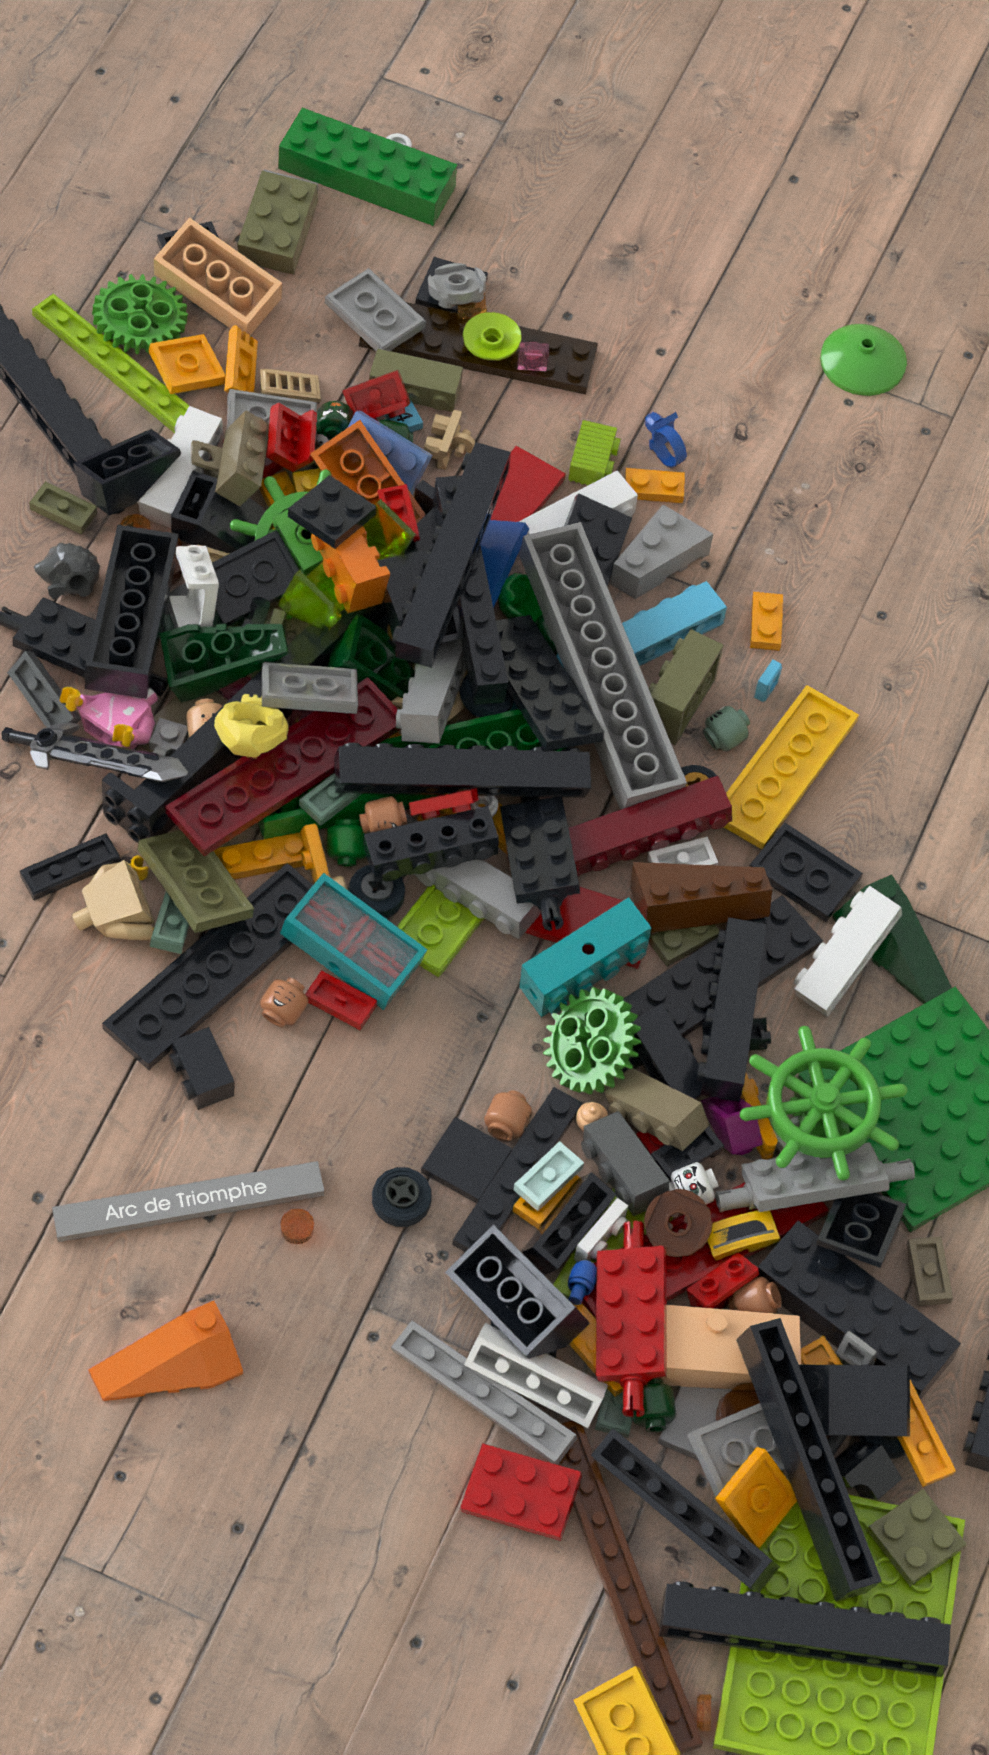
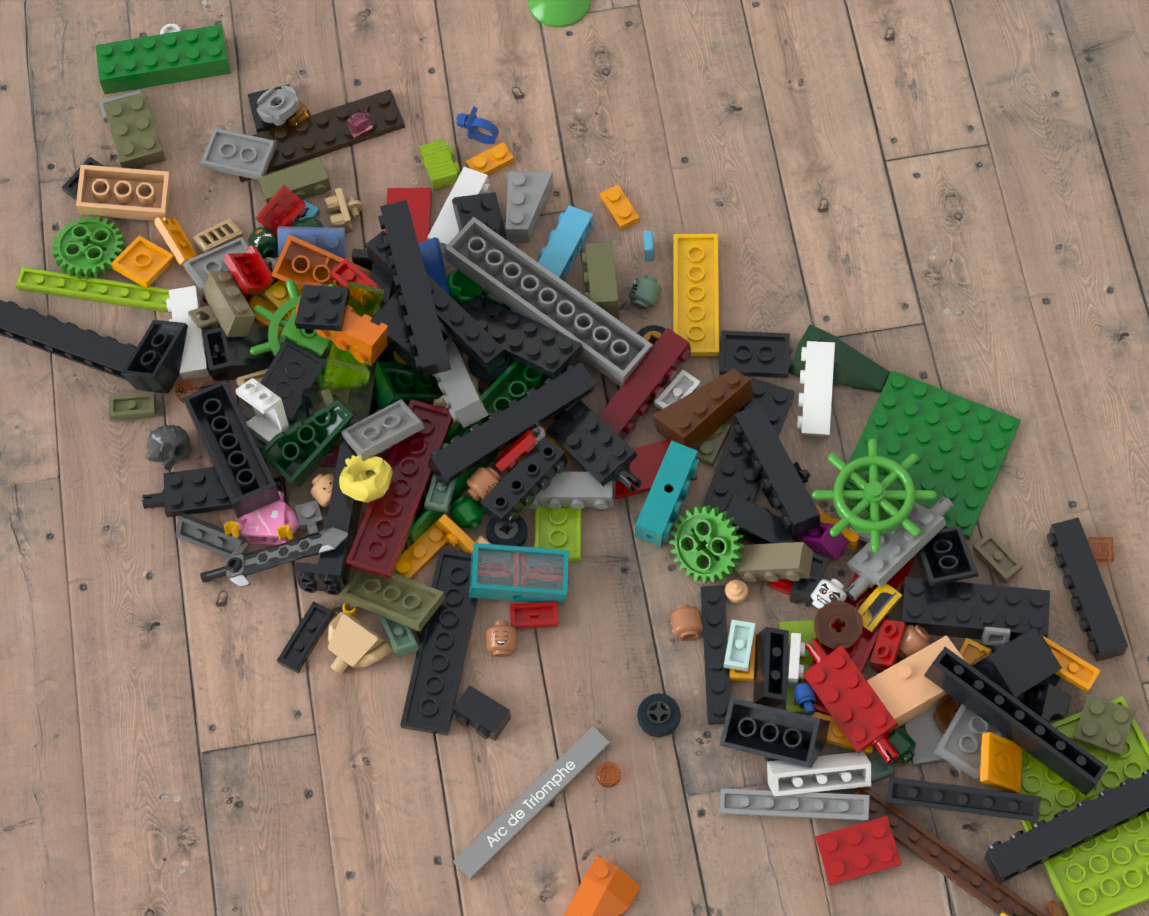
camera: 20 degrees left, 5 degrees up
black tile [421,1117,512,1203] -> none
lime dish [463,312,521,360] -> none
dark grey brick [581,1111,670,1216] -> none

